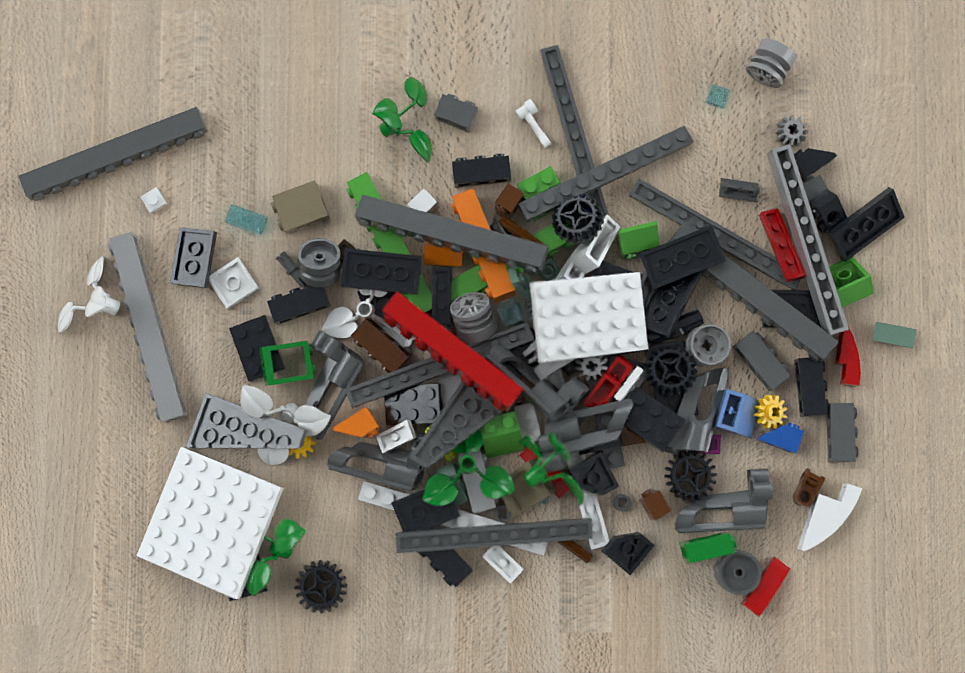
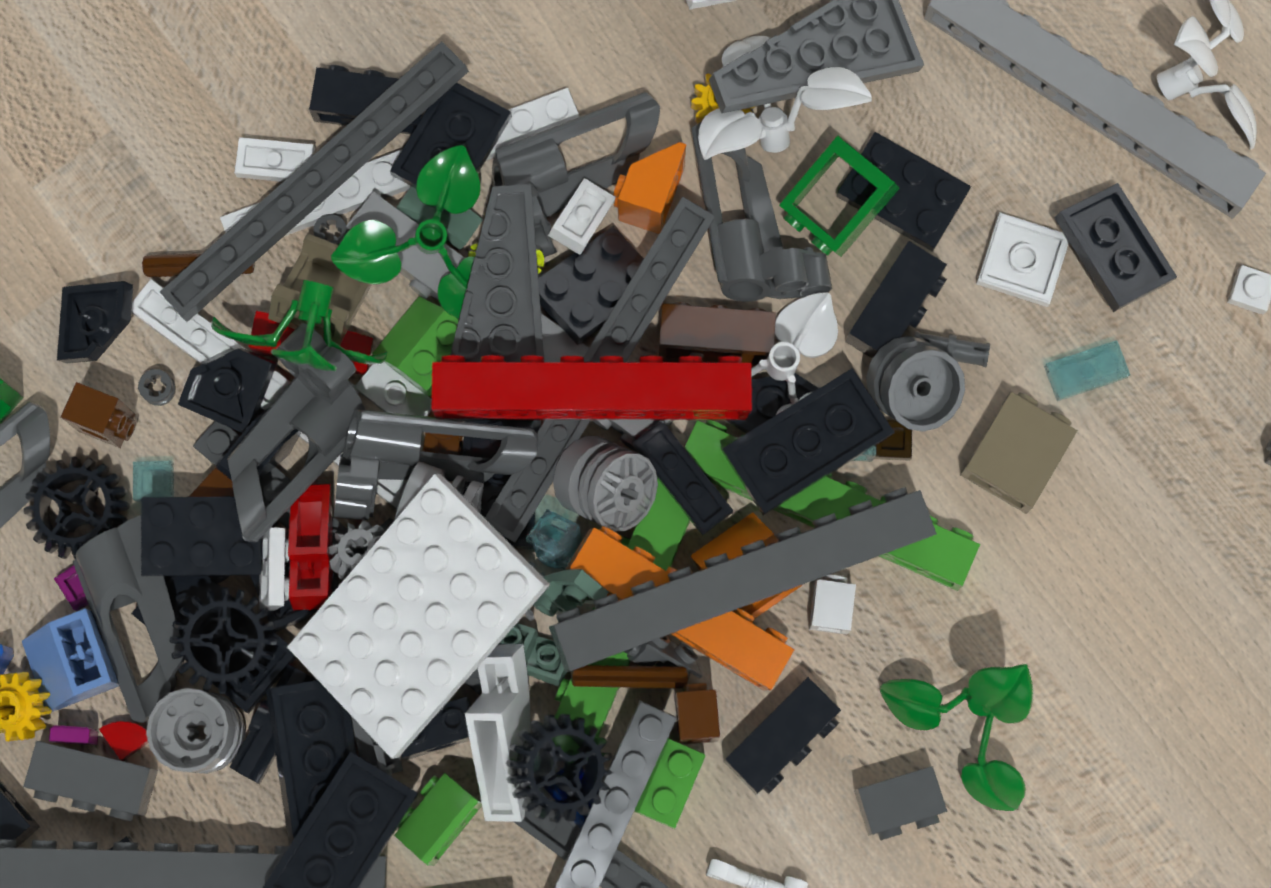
camera: 140 degrees right, 5 degrees down
none -> magenta tile [49,725,99,745]
none -> red tile [99,721,149,761]
none -> clear light blue tile [133,461,174,502]

